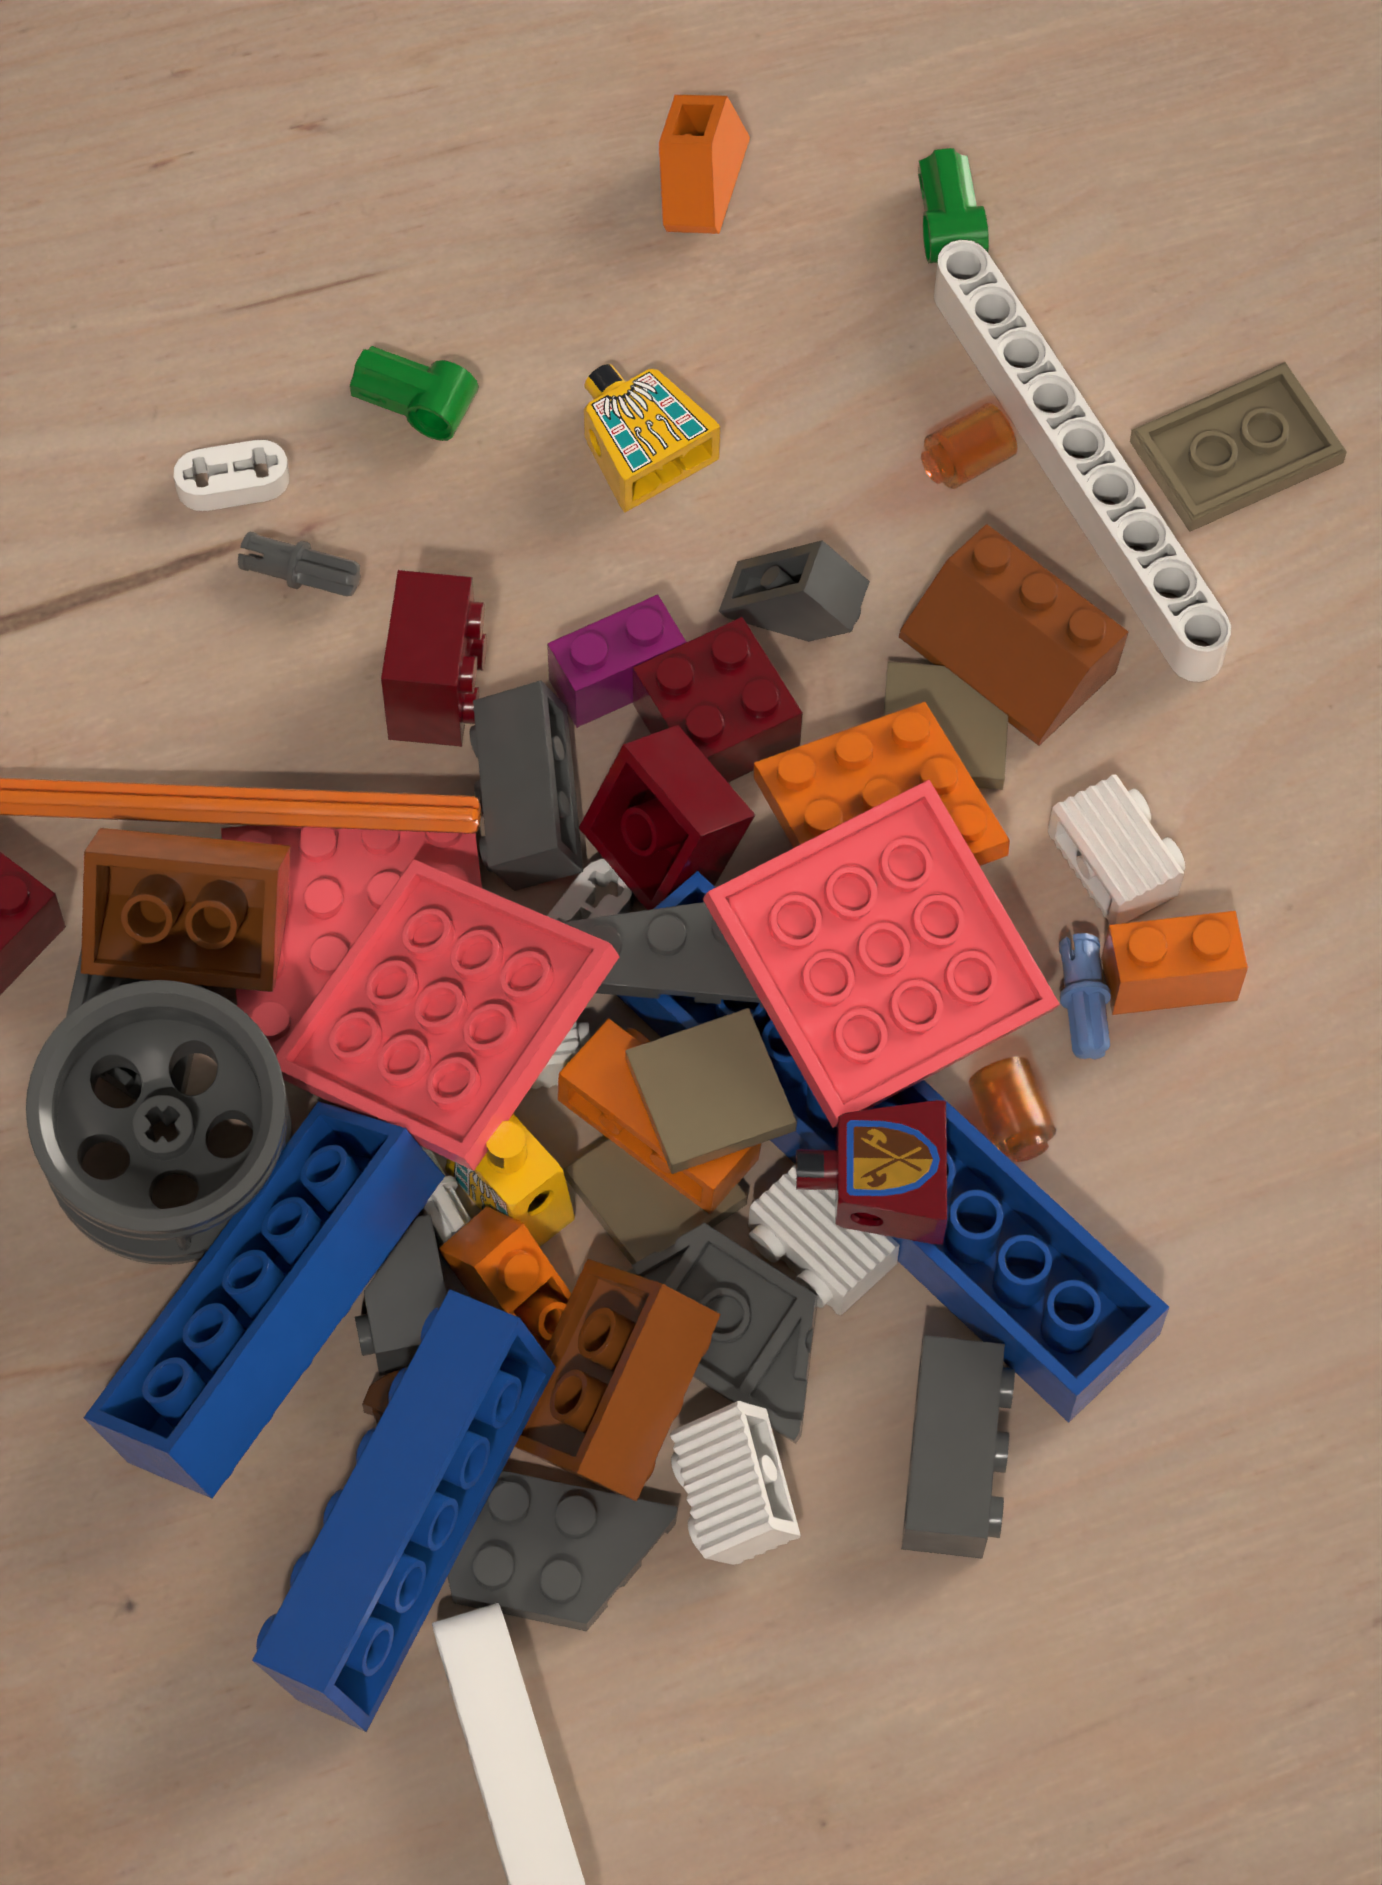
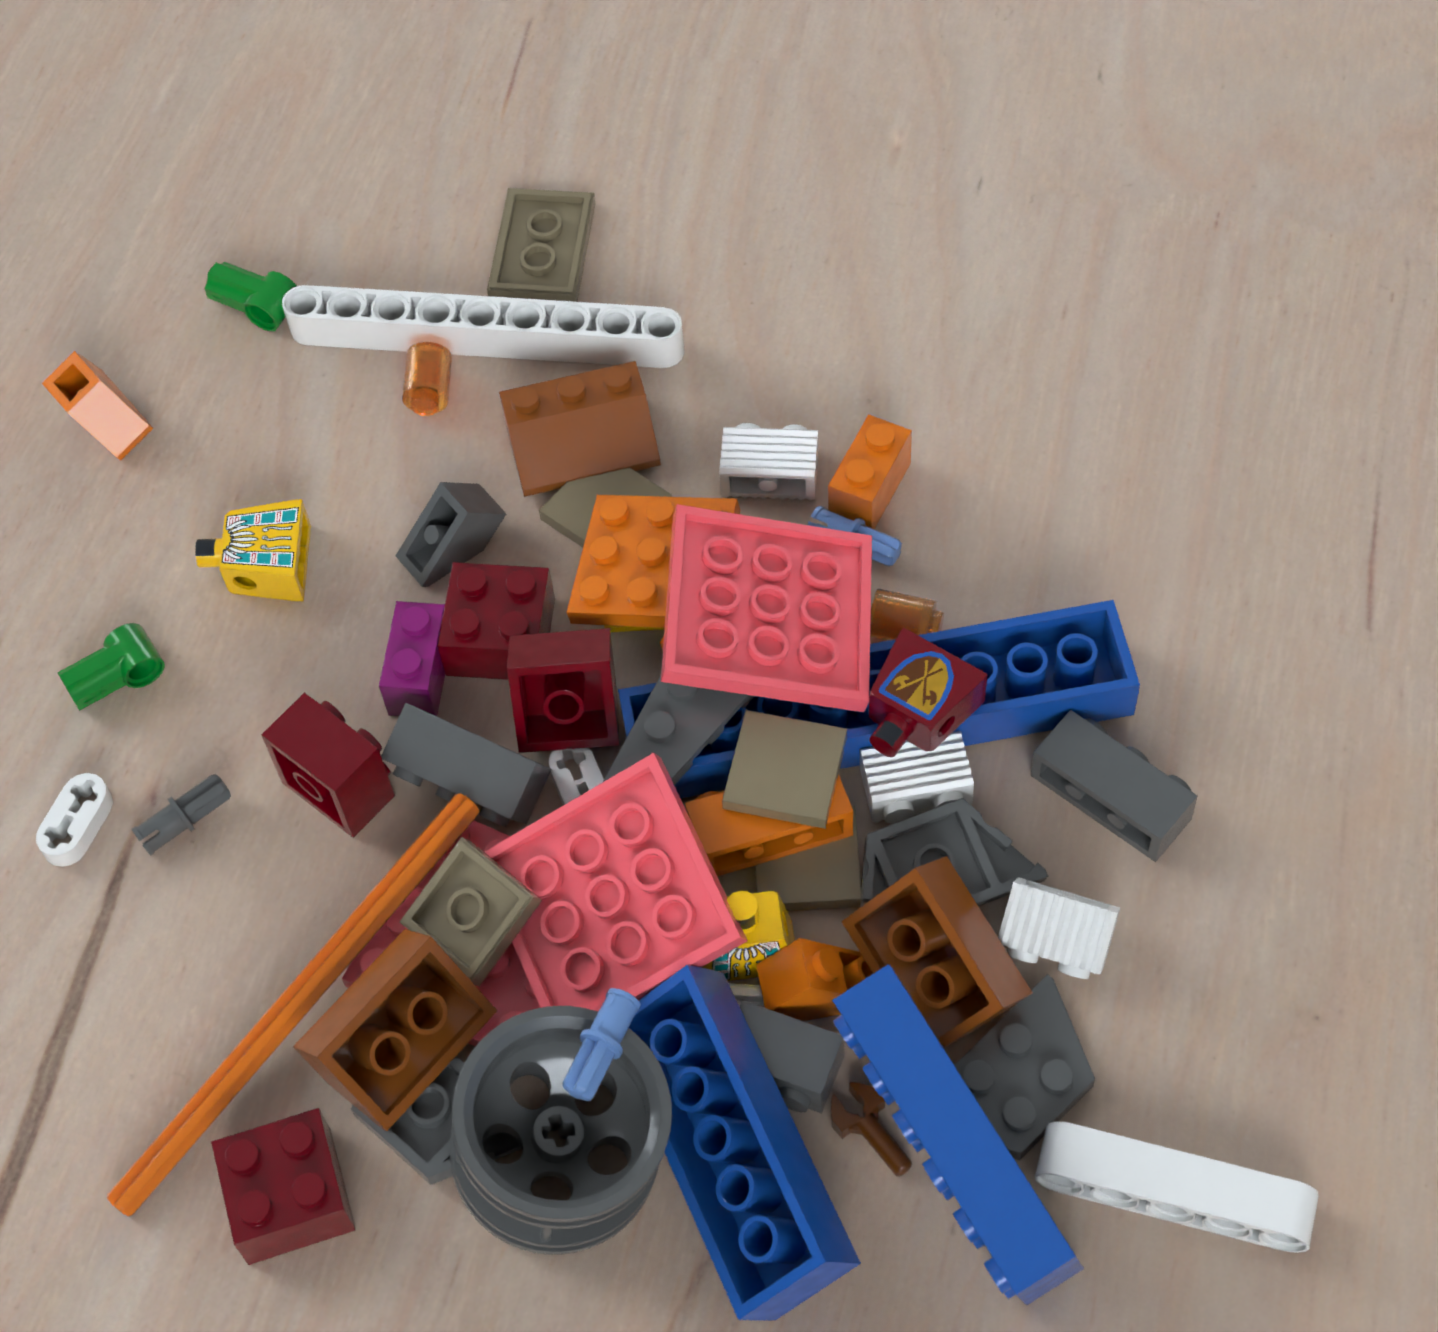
camera: 50 degrees left, 5 degrees down
none -> dark tan tile [400,837,542,986]
none -> medium blue axle [563,988,641,1101]

